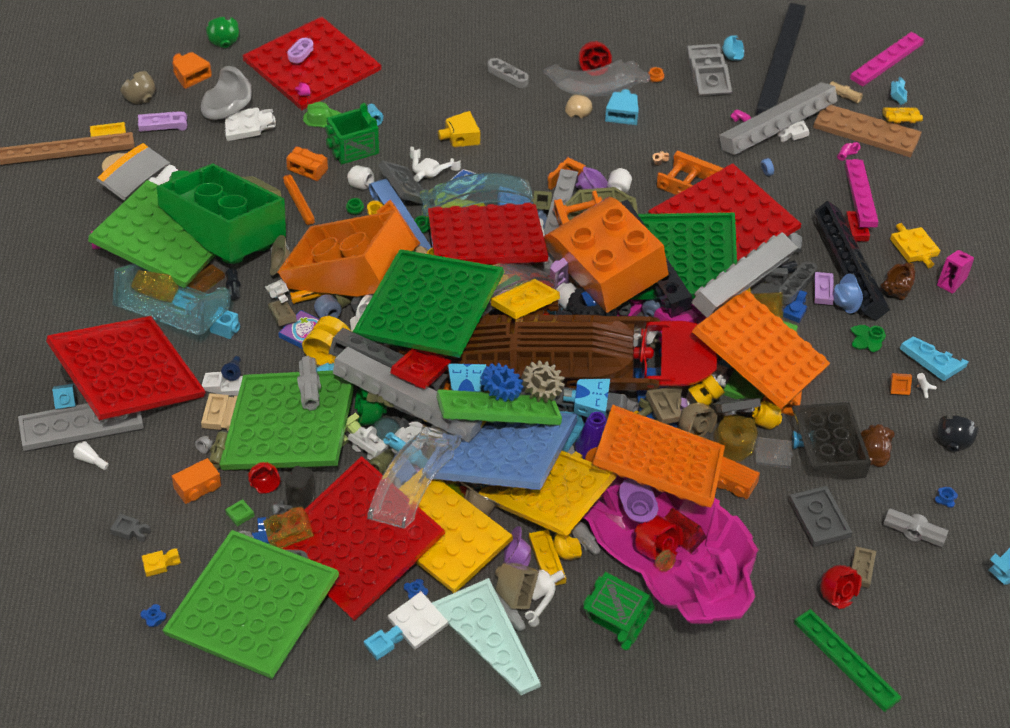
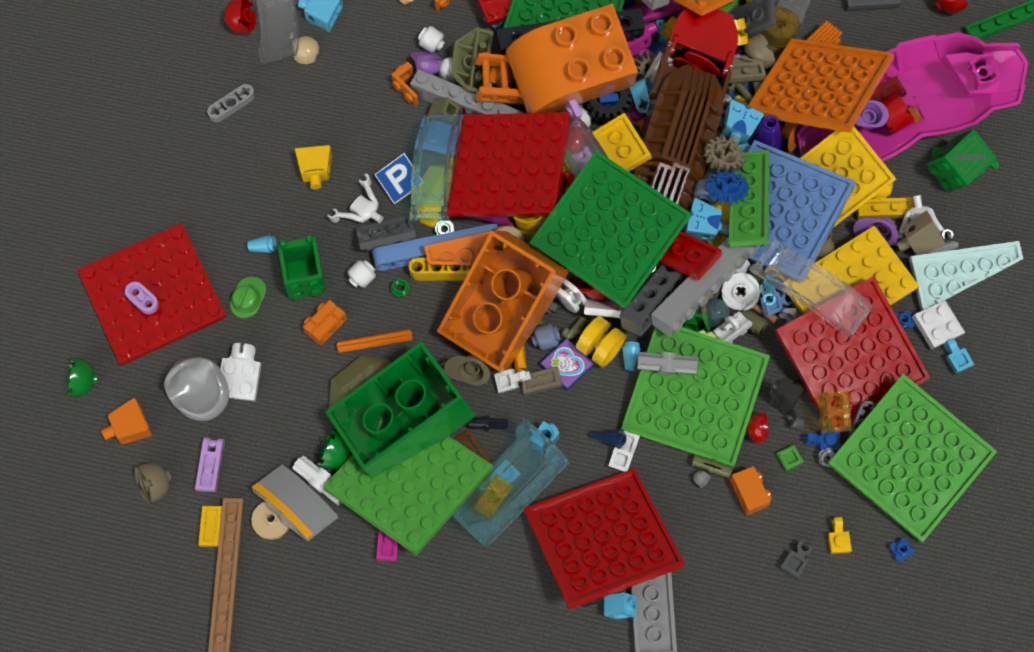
camera: 75 degrees left, 20 degrees up
white cone [73,441,109,470] -> none
tan plate [201,393,237,431] -> none
dark pink piece [295,82,311,96] -> none

